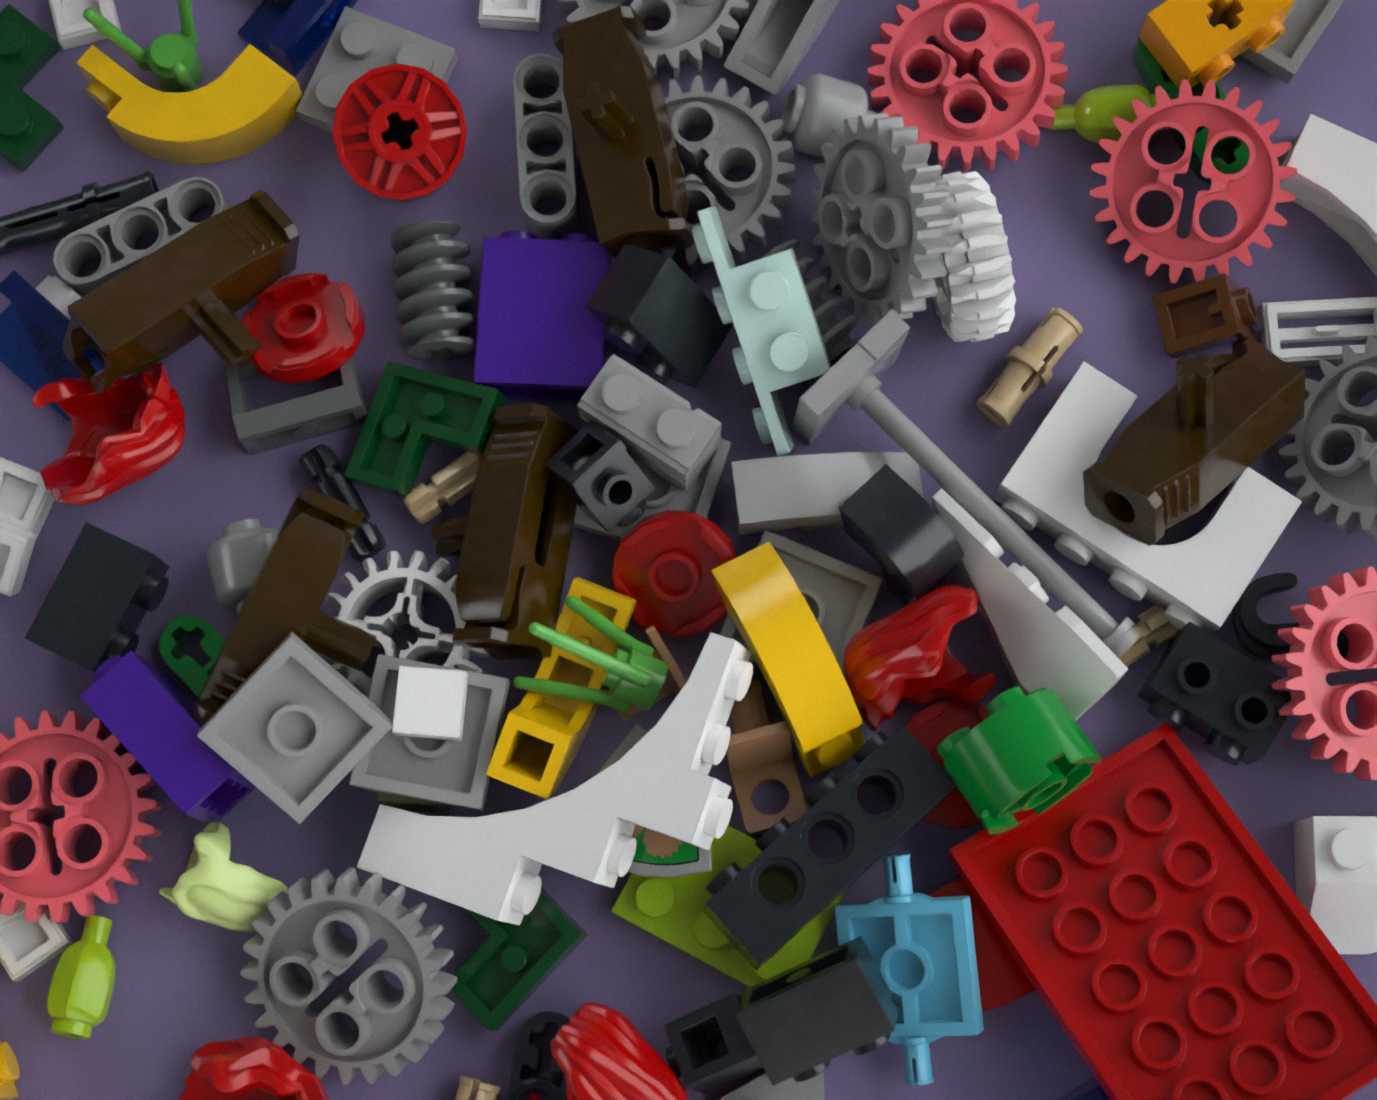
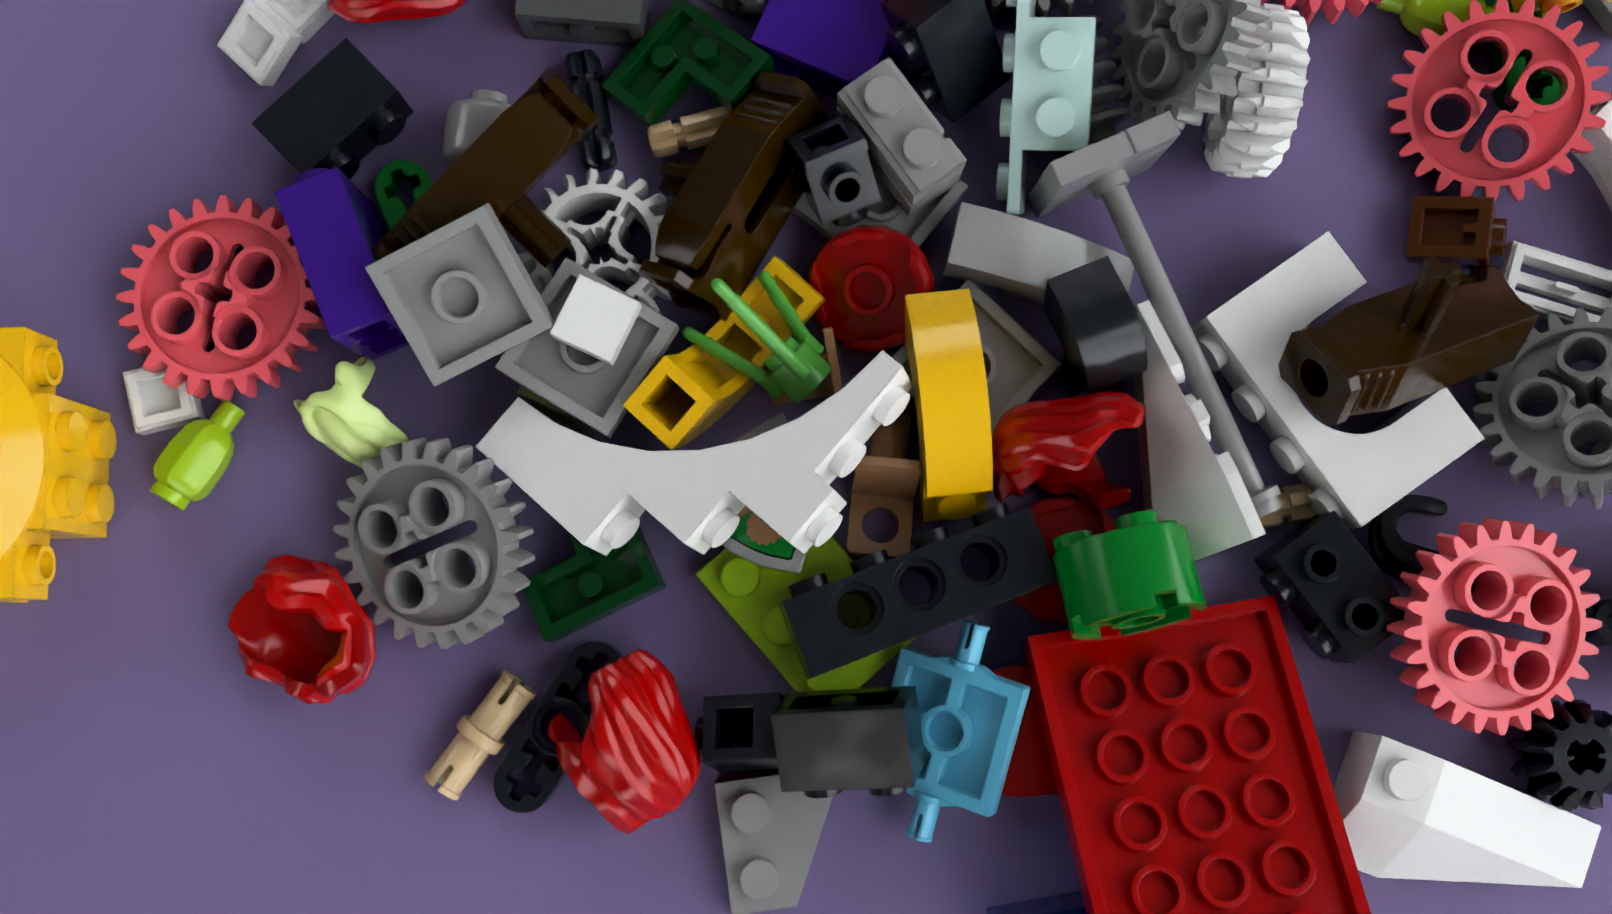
camera: 15 degrees right, 5 degrees up
tan pin [975,307,1083,427] -> none

